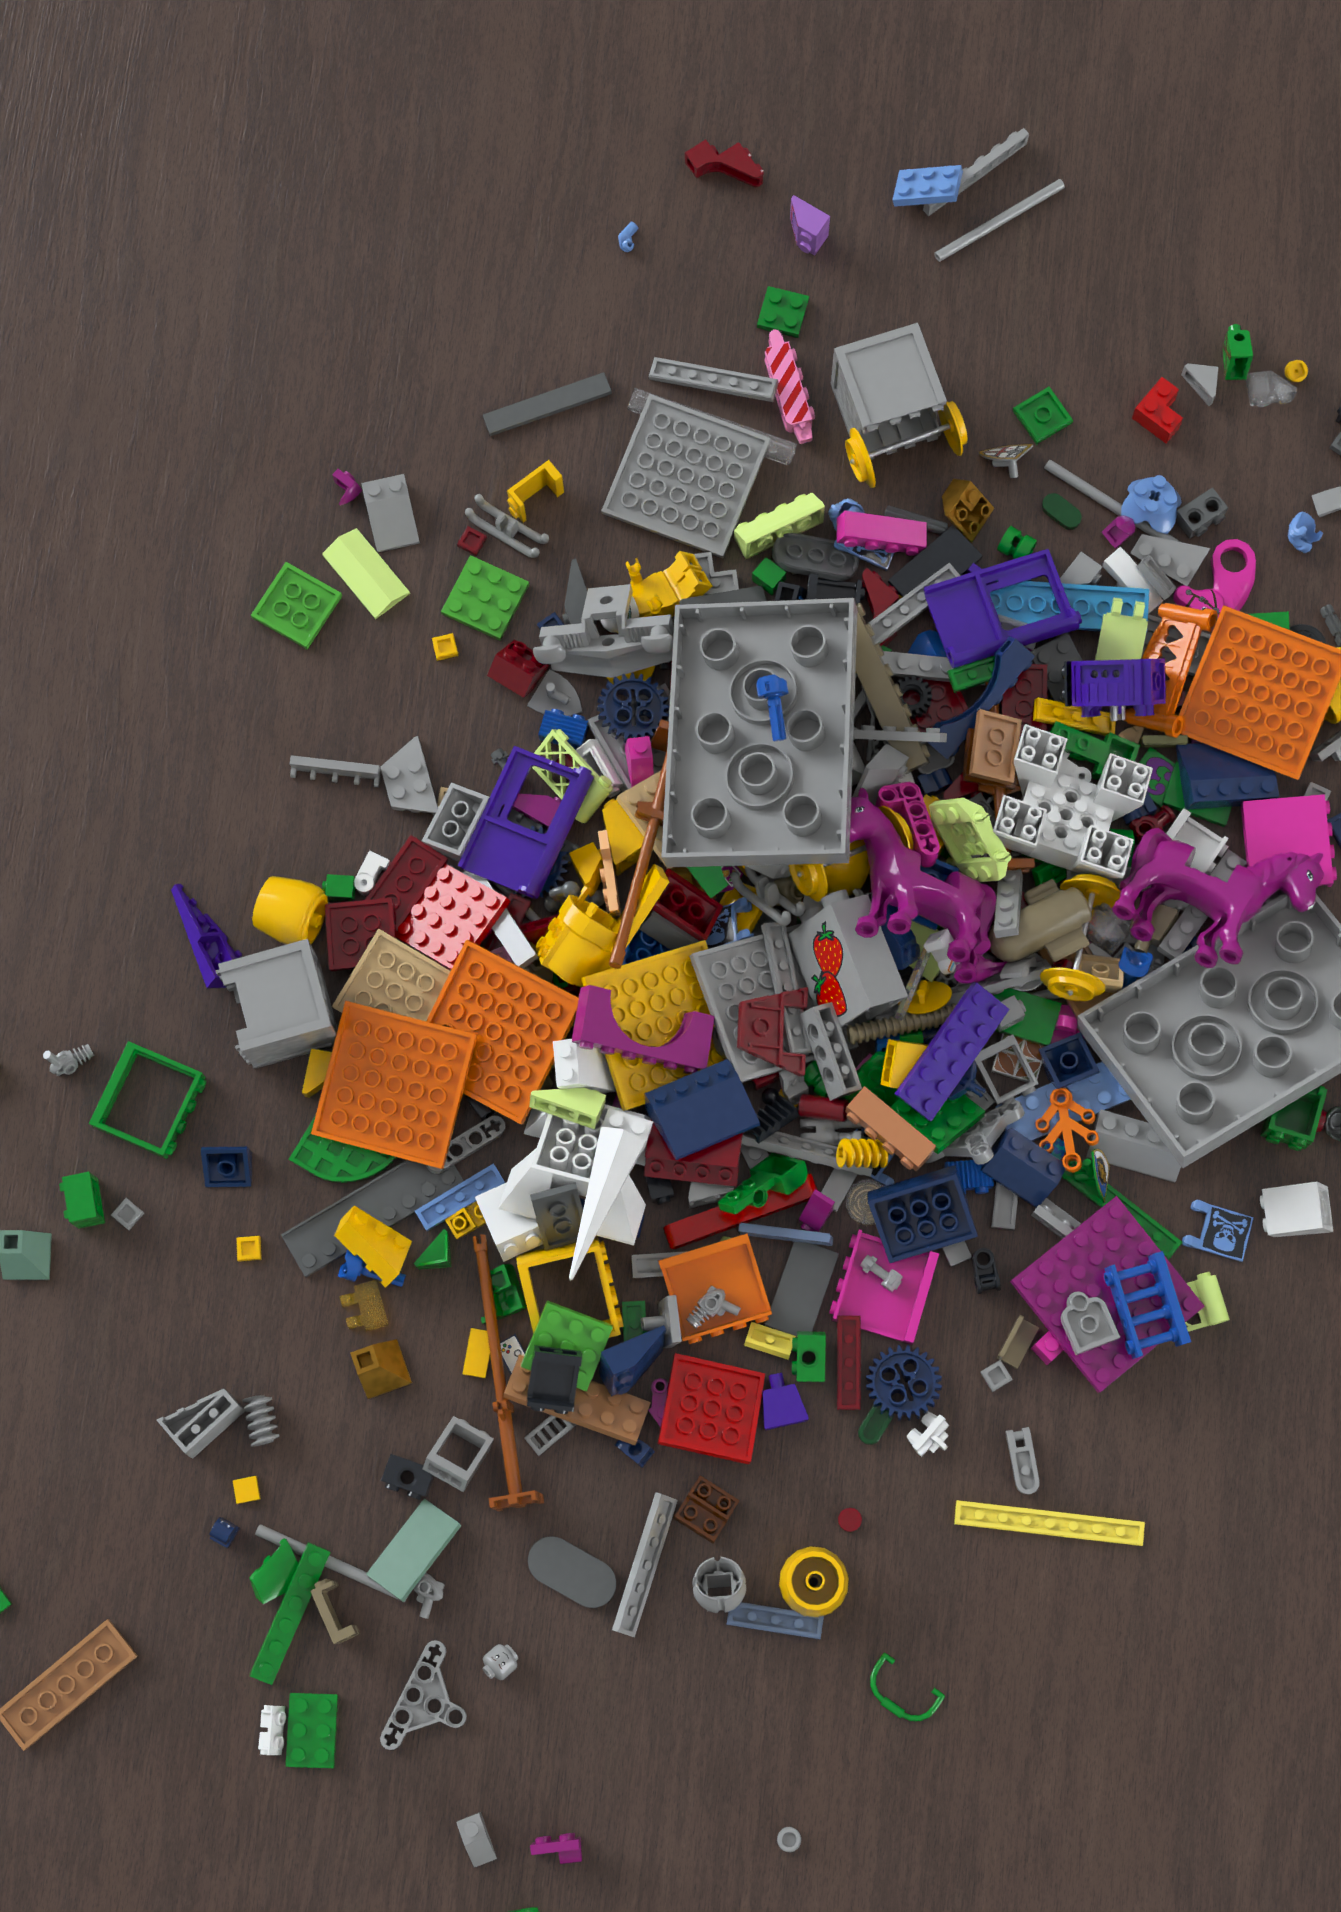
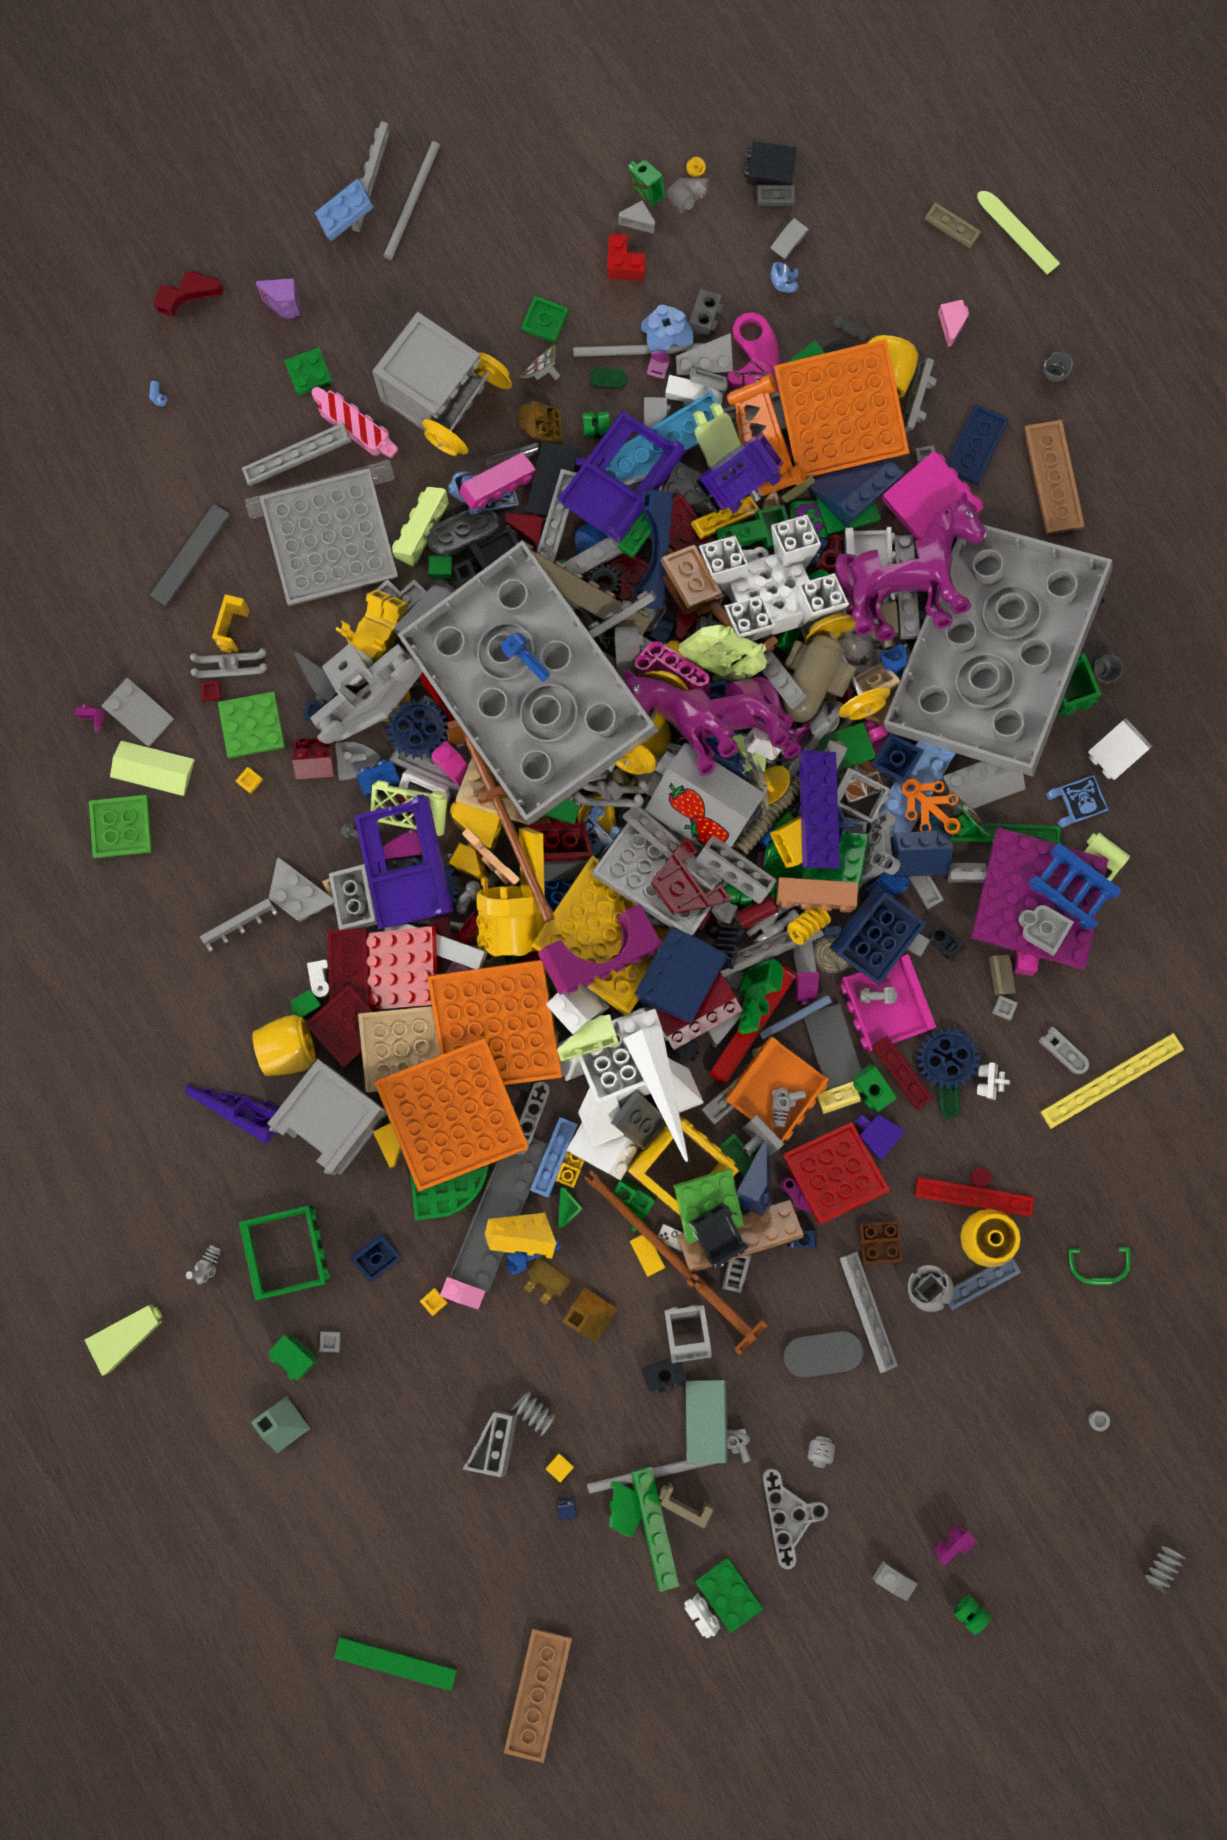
camera: 40 degrees left, 5 degrees up
none -> bright pink slope [440,1276,486,1309]
none -> red tile [914,1177,1035,1217]

